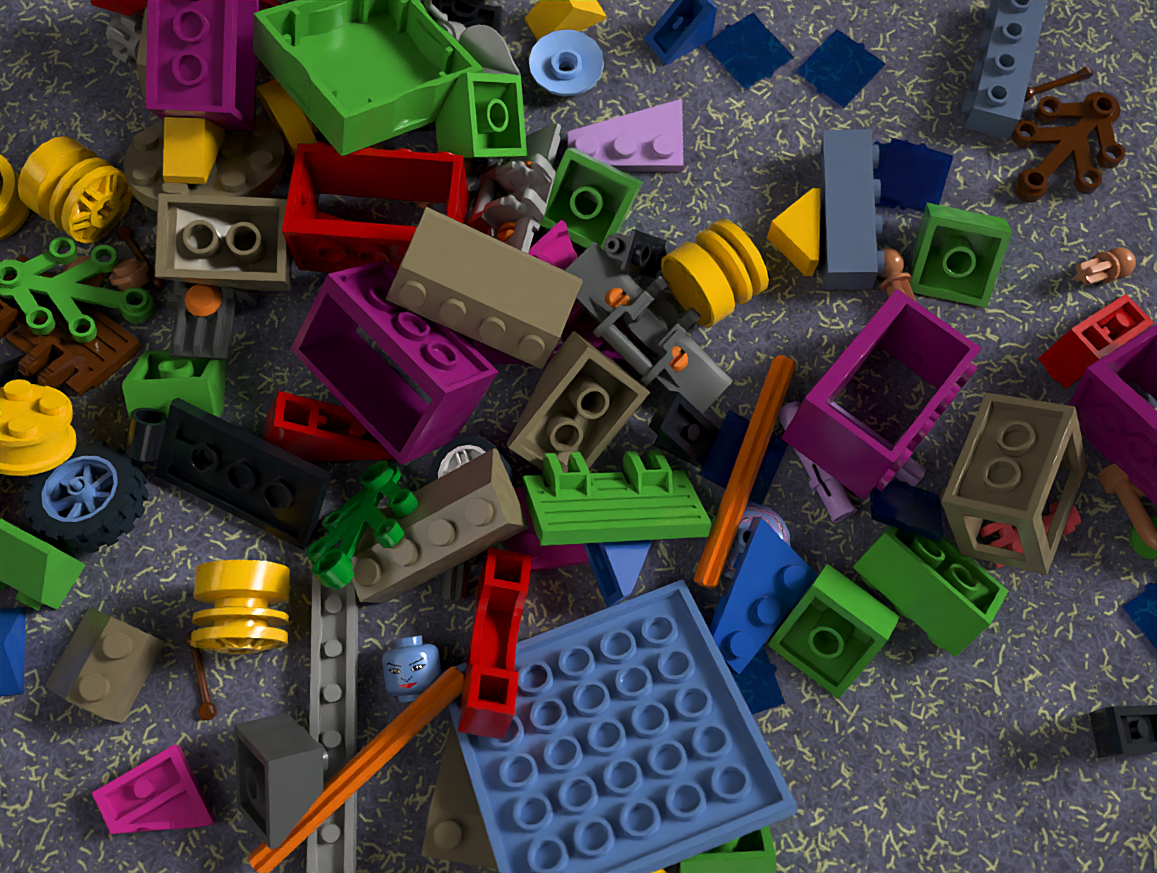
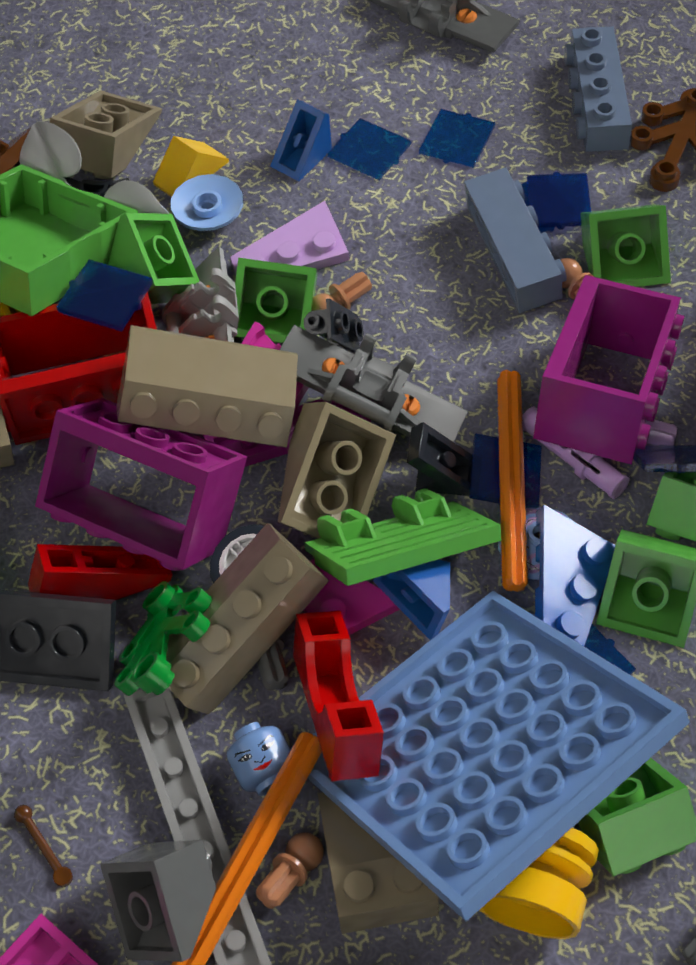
camera: 15 degrees left, 15 degrees down
yellow wheel [190,560,290,655] -> none
yellow wheel [661,218,769,328] -> none
yellow slope [767,188,820,277] -> none
reddish brown hinge [1024,66,1093,101] -> none
none -> clear blue piece [57,259,153,332]
none -> nougat axle [256,832,324,909]
none -> nougat axle [311,272,372,311]

